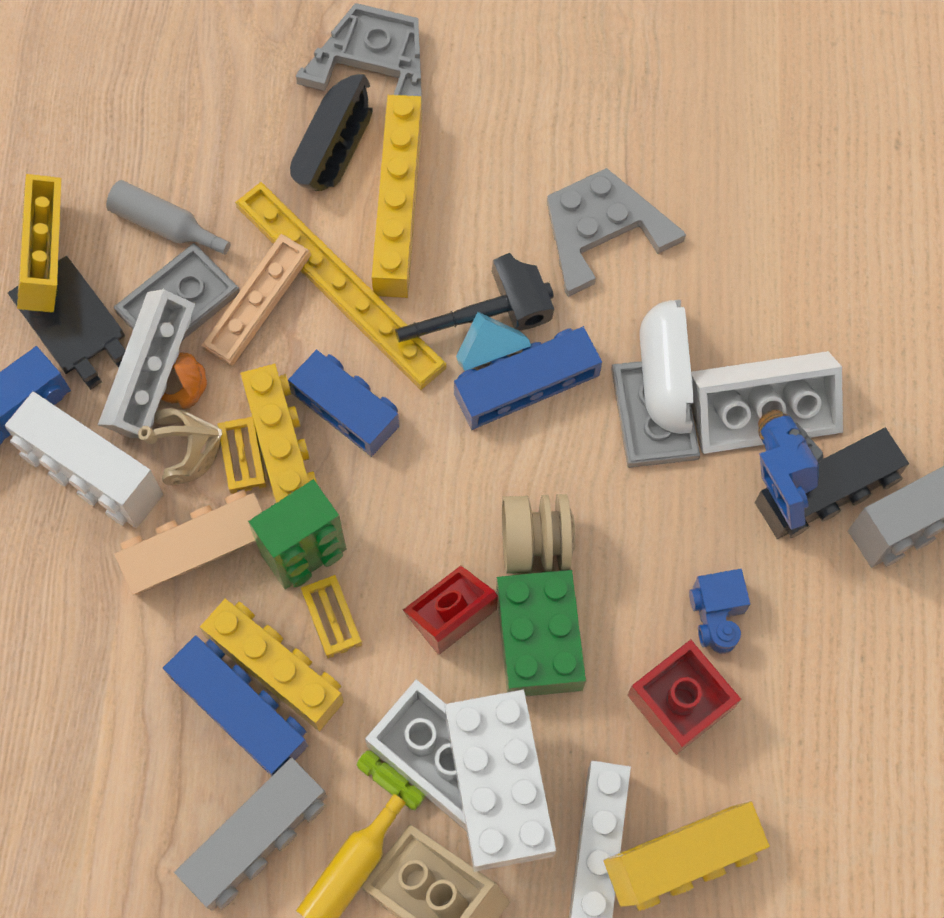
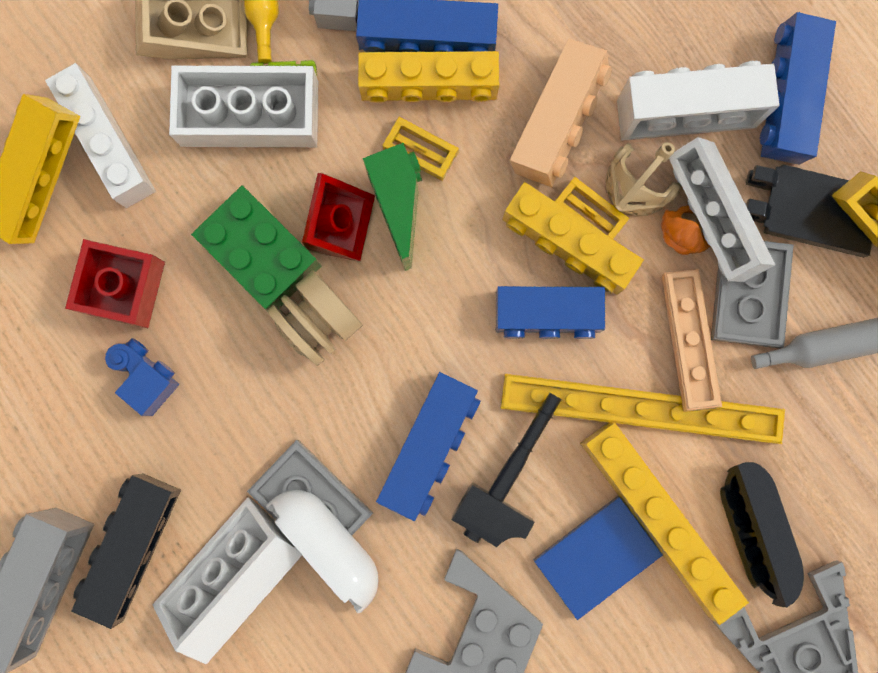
camera: 145 degrees right, 15 degrees up
green brick [248,479,347,590] -> none
white brick [445,690,556,872] -> none
medium azure slope [456,312,531,371] -> none
blue plate [758,410,823,530] -> none
none -> green slope [362,143,422,271]
none -> blue tile [533,496,663,620]

